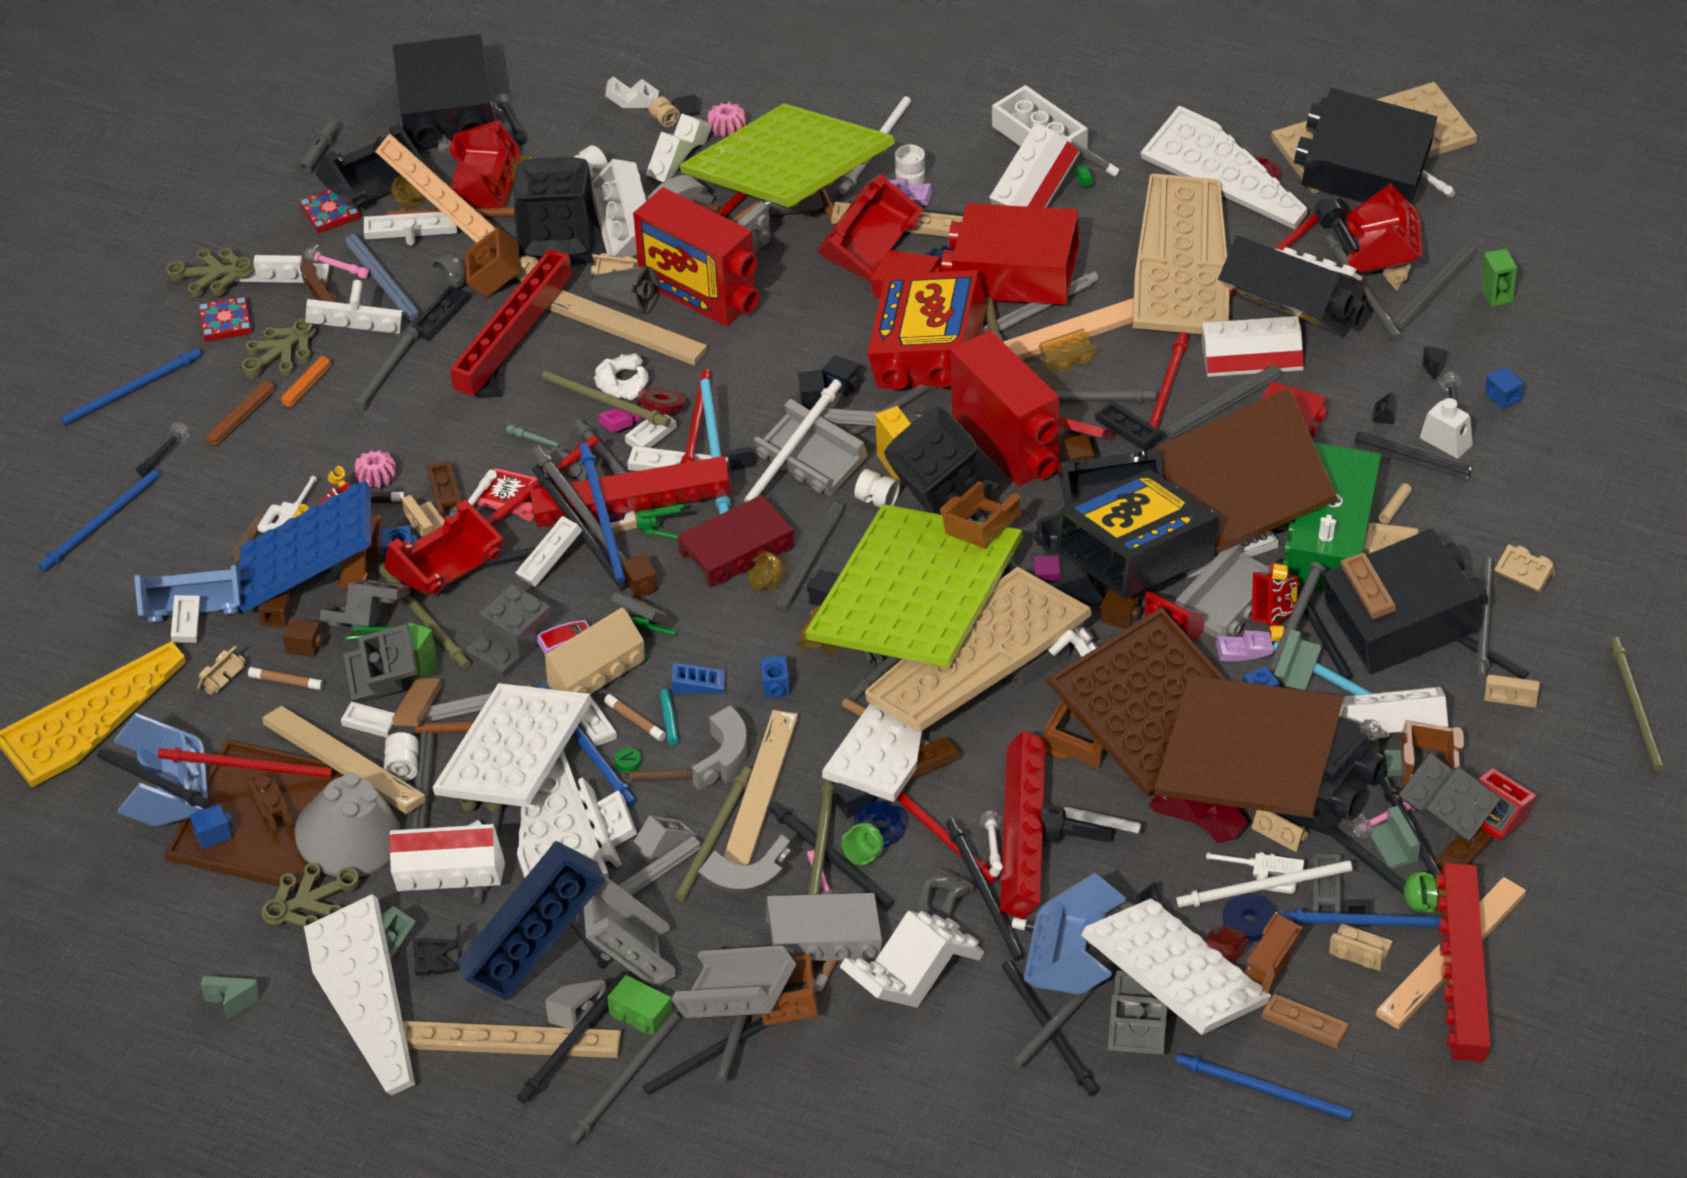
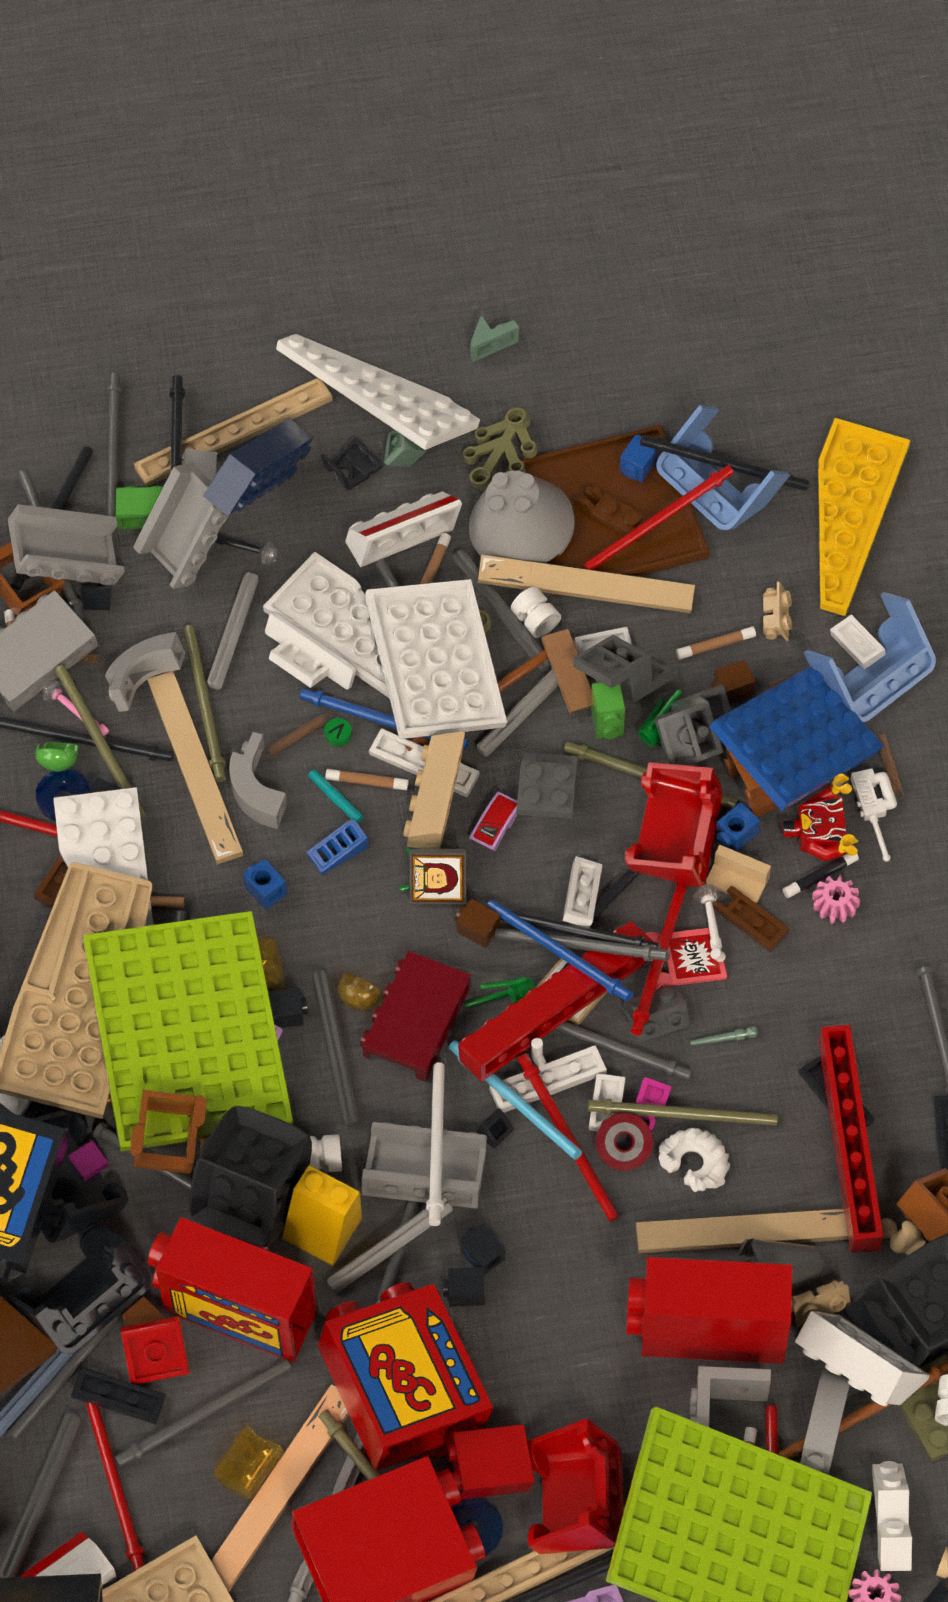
camera: 145 degrees right, 15 degrees up
light grey slope [634,815,697,859] -> none

